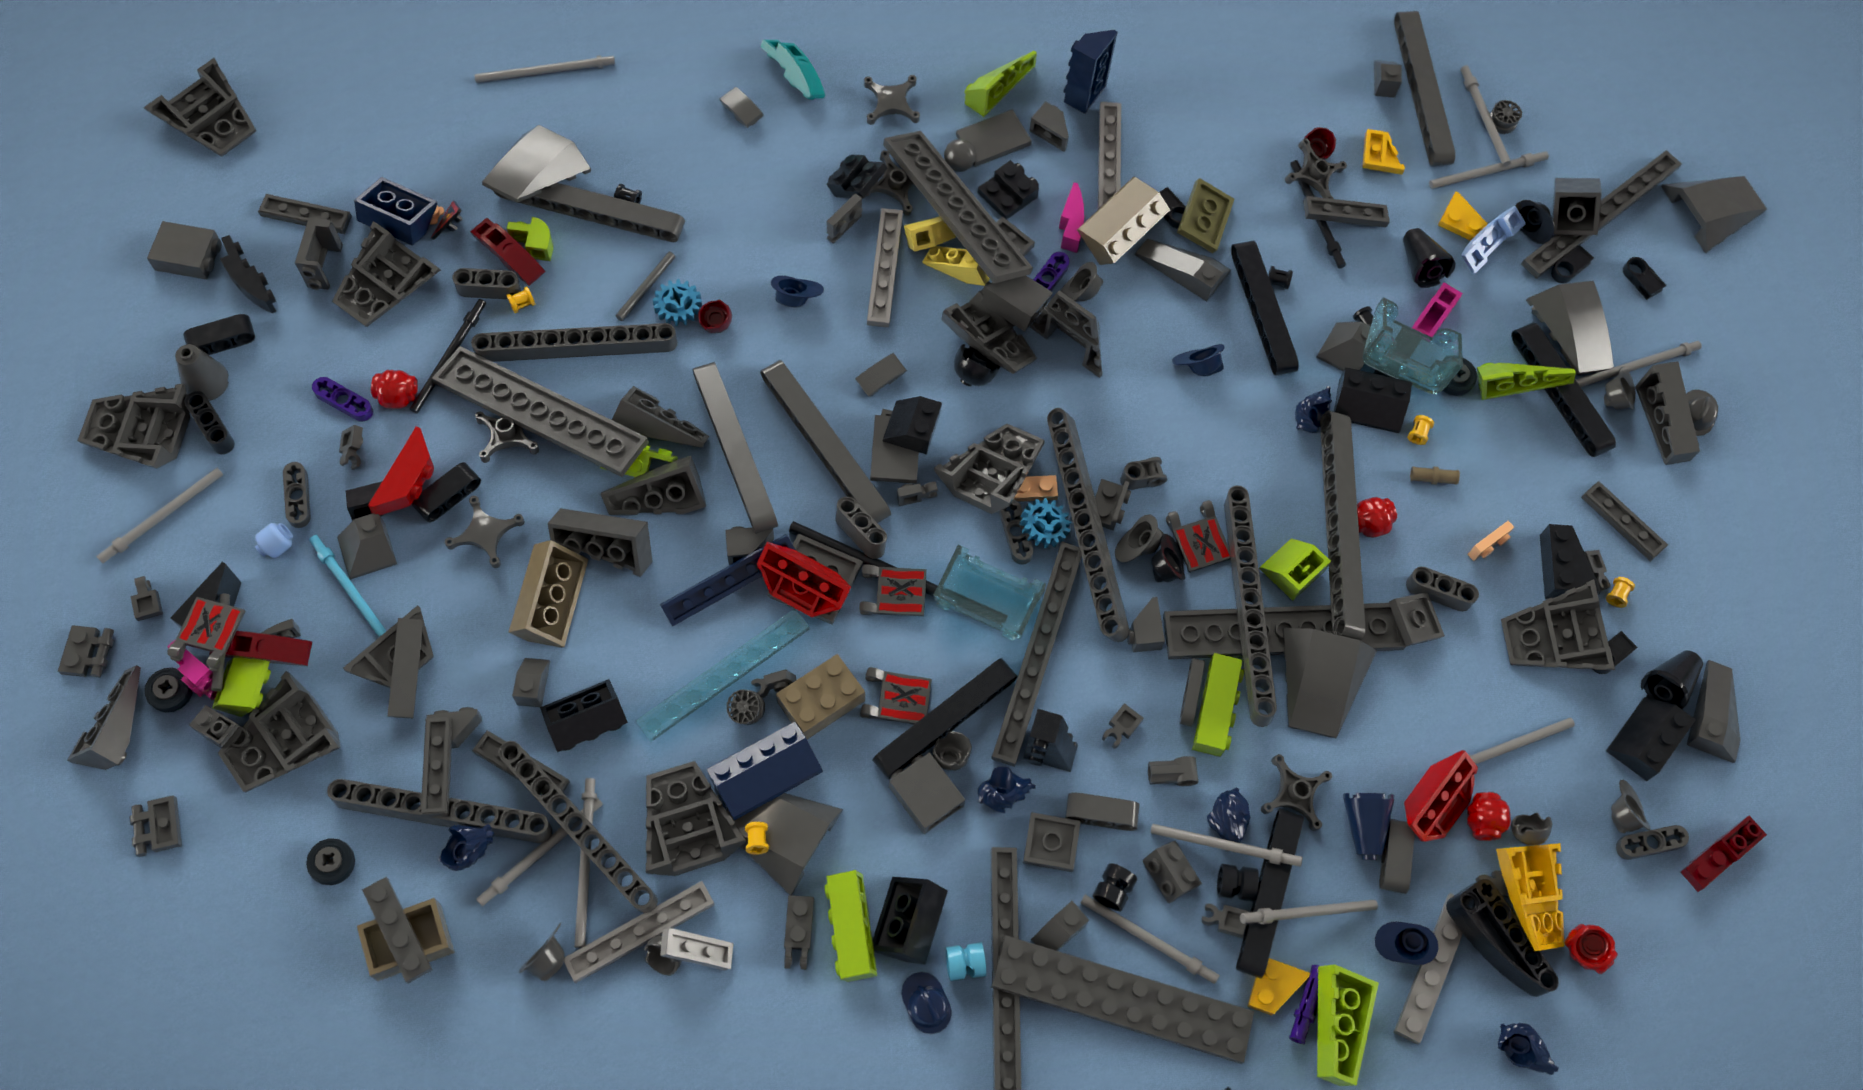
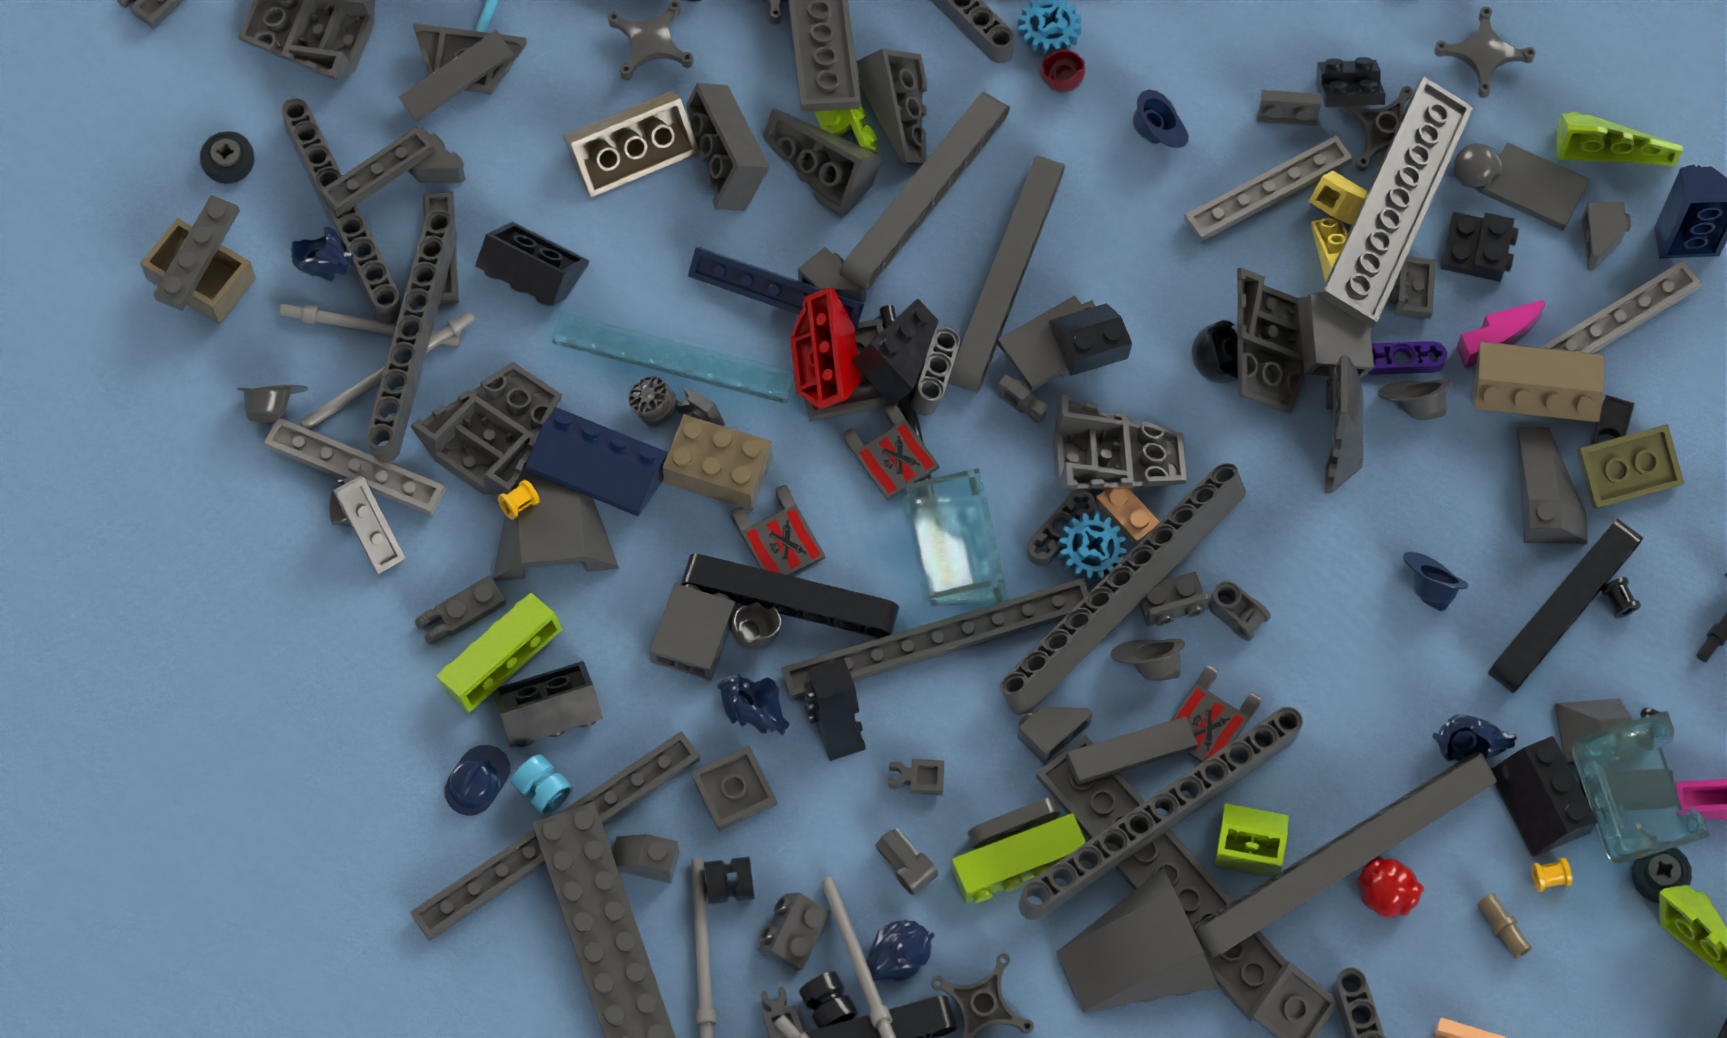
camera: 60 degrees right, 0 degrees up
dark grey slope [512,658,550,708] -> none
dark grey slope [855,353,907,397] -> none
dark grey beam [1065,792,1140,831] -> none
black piece [1151,534,1185,582] -> none
none -> black wedge [851,298,939,406]
none -> dark grey tile [1066,717,1198,785]

